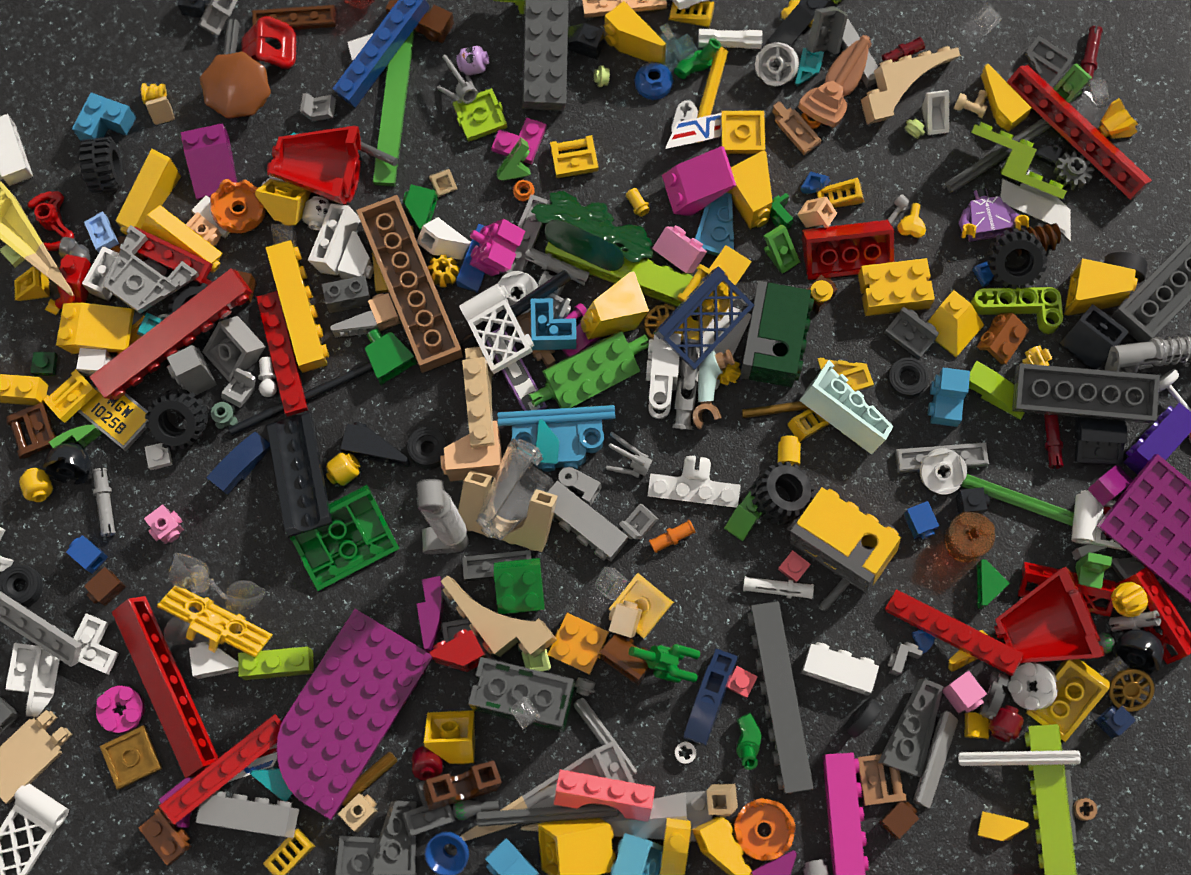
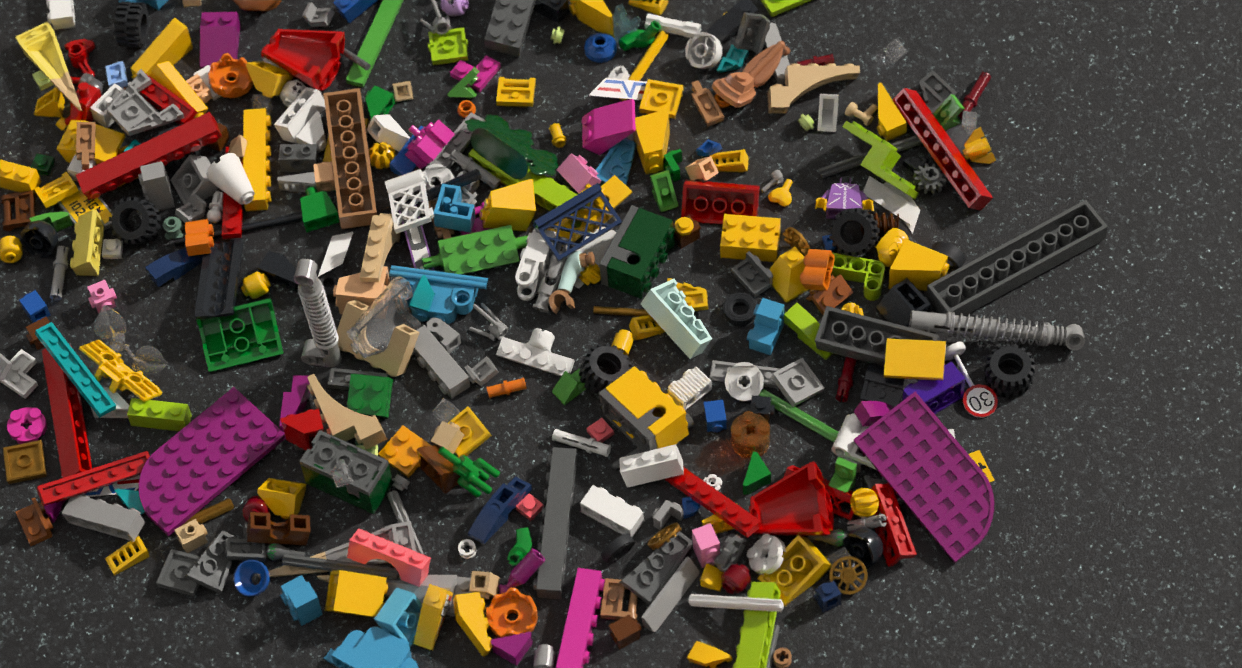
camera: 15 degrees right, 15 degrees down
none -> teal plate [35,322,116,418]
none -> light yellow slope [70,210,105,276]
none -> medium nougat hinge [76,122,96,170]
none -> orange brick [185,219,214,256]
none -> white cone [206,153,255,204]
none -> tan slope [228,135,247,157]
none -> white sticker [318,232,353,277]
none -> magenta wheel [498,549,545,594]
none -> white brick [619,444,684,488]
none -> pearl gold wheel [647,523,681,550]
none -> white brick [667,367,712,410]
none -> white plate [703,474,722,491]
none -> light grey plate [771,358,825,407]
none -> pearl gold wheel [783,227,810,256]
none -> orange brick [800,249,835,291]
none -> yellow piece [876,228,909,267]
none -> yellow tile [884,339,946,381]

